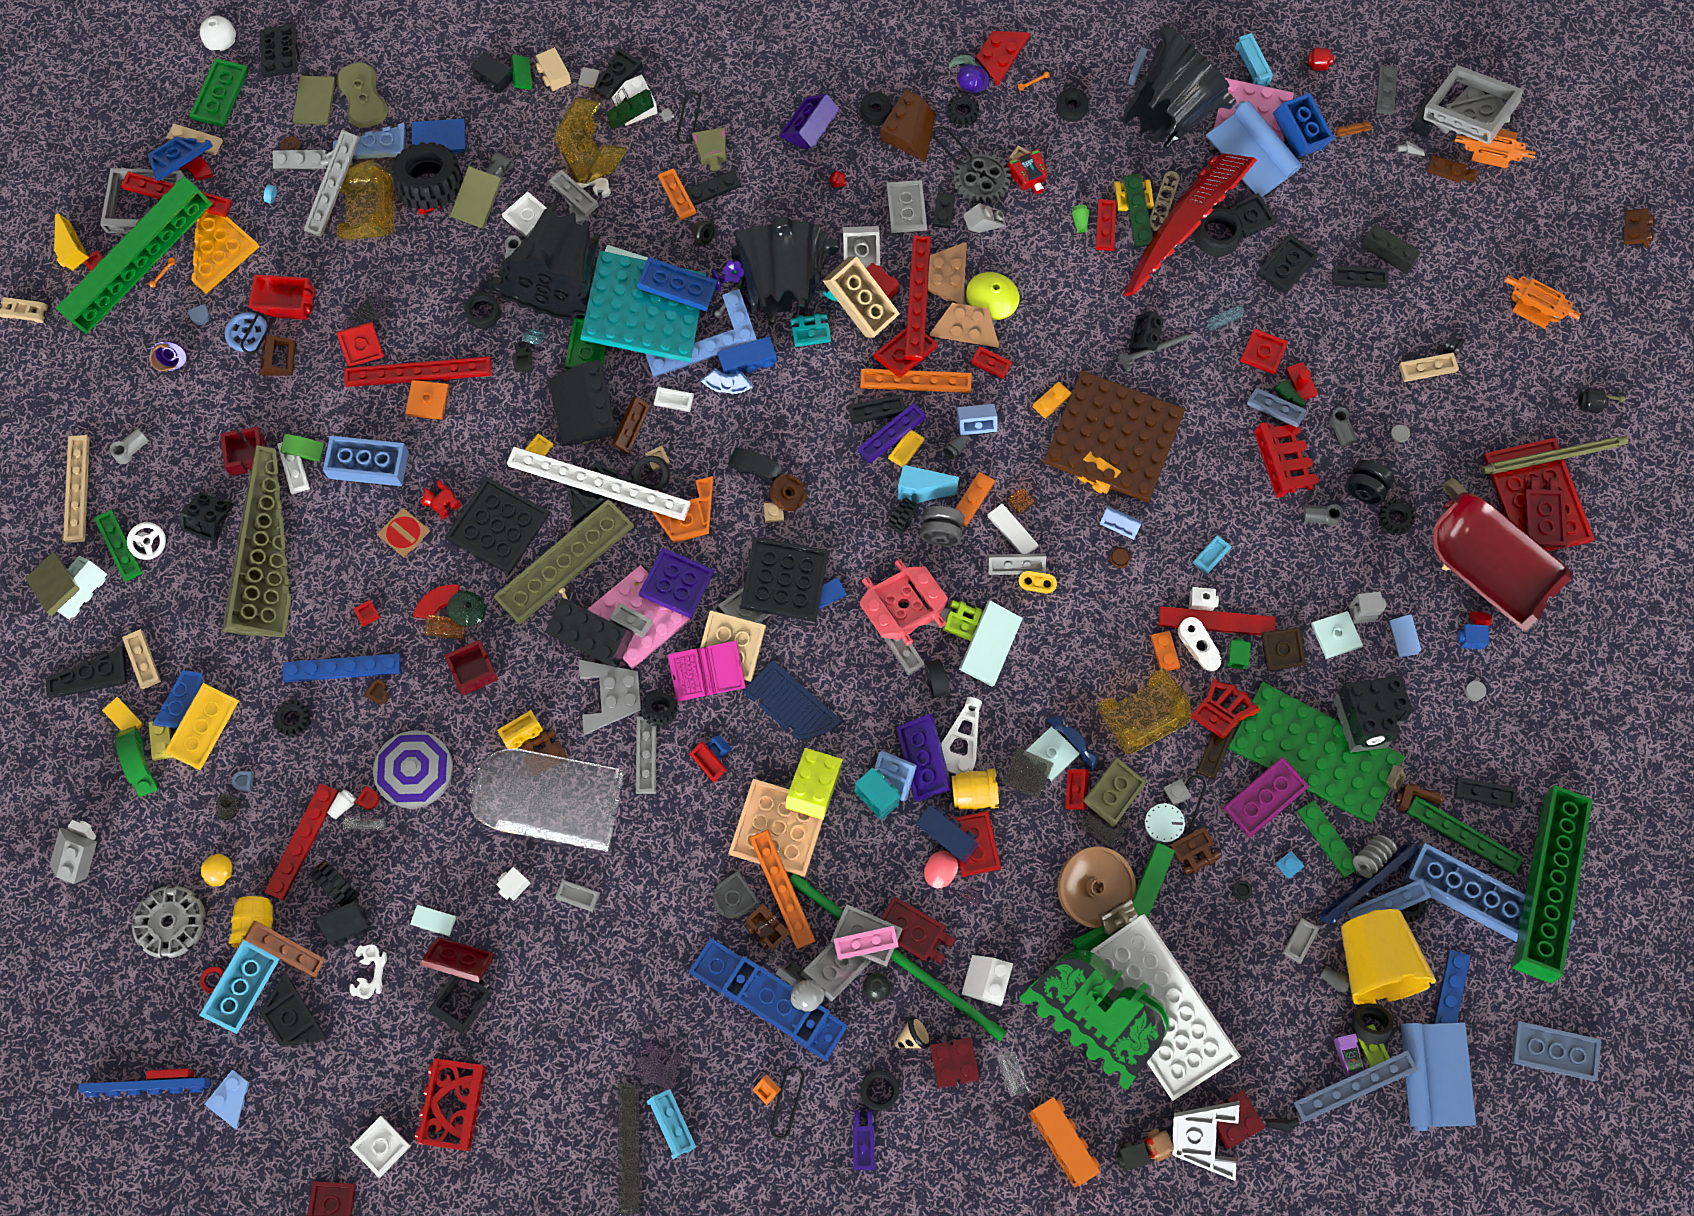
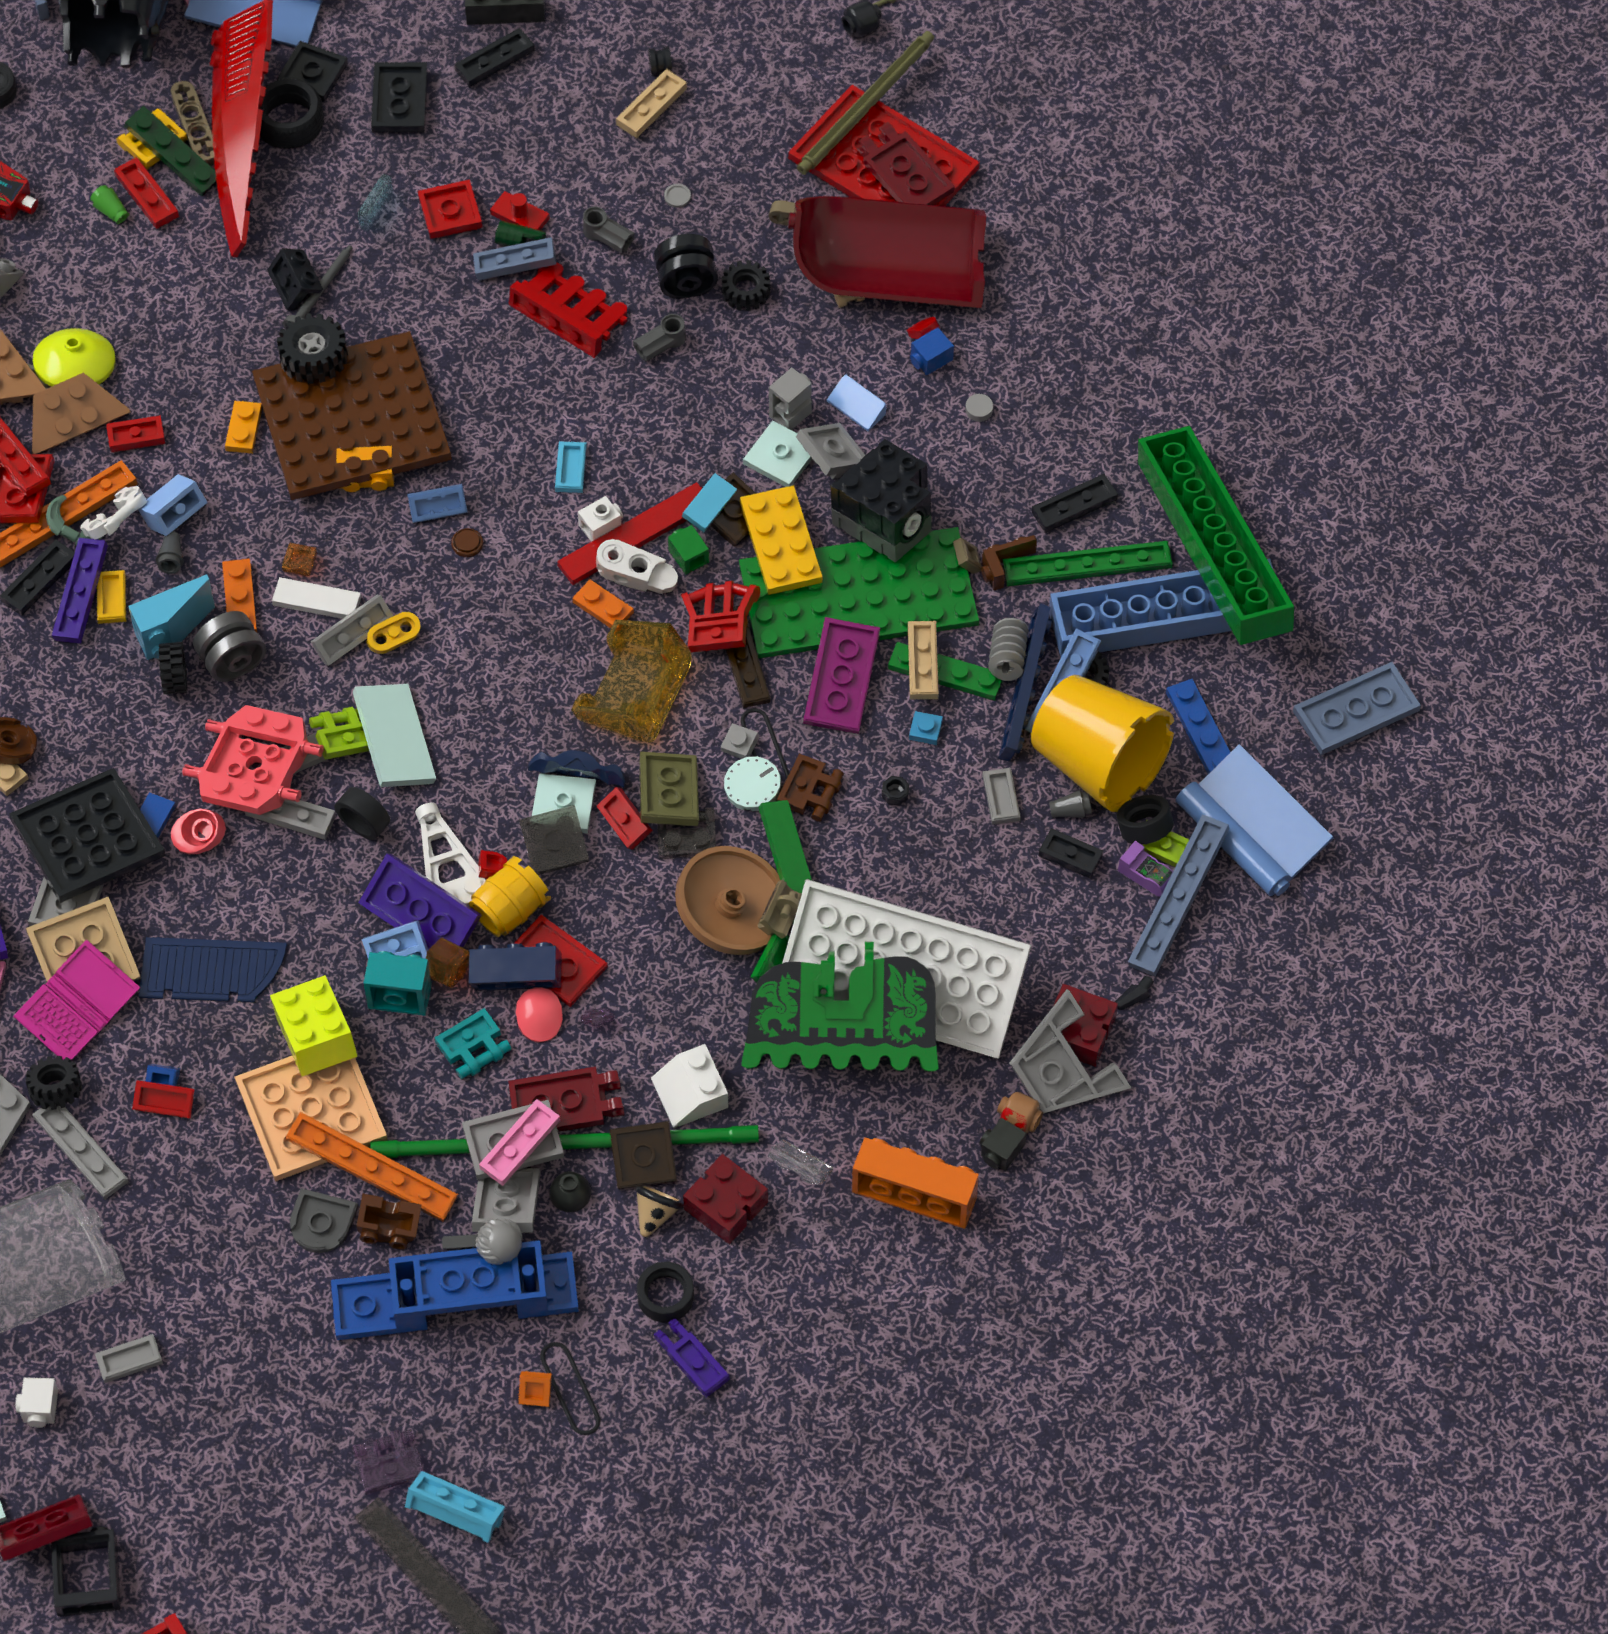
camera: 40 degrees left, 10 degrees down
none -> sand green piece [46,495,103,546]
none -> white helmet [80,486,148,540]
none -> coral hat [171,808,226,854]
none -> black wheel [277,313,348,384]
none -> clear orange panel [426,938,469,988]
none -> teal plate [435,1008,512,1080]
none -> red tile [479,850,508,878]
none -> dark brown tile [610,1121,677,1189]
none -> medium azure tile [682,473,737,532]
none -> yellow plate [740,485,822,595]
none -> light grey hinge [796,423,865,480]
none -> tan tile [908,621,938,699]
none -> black plate [1038,828,1104,879]

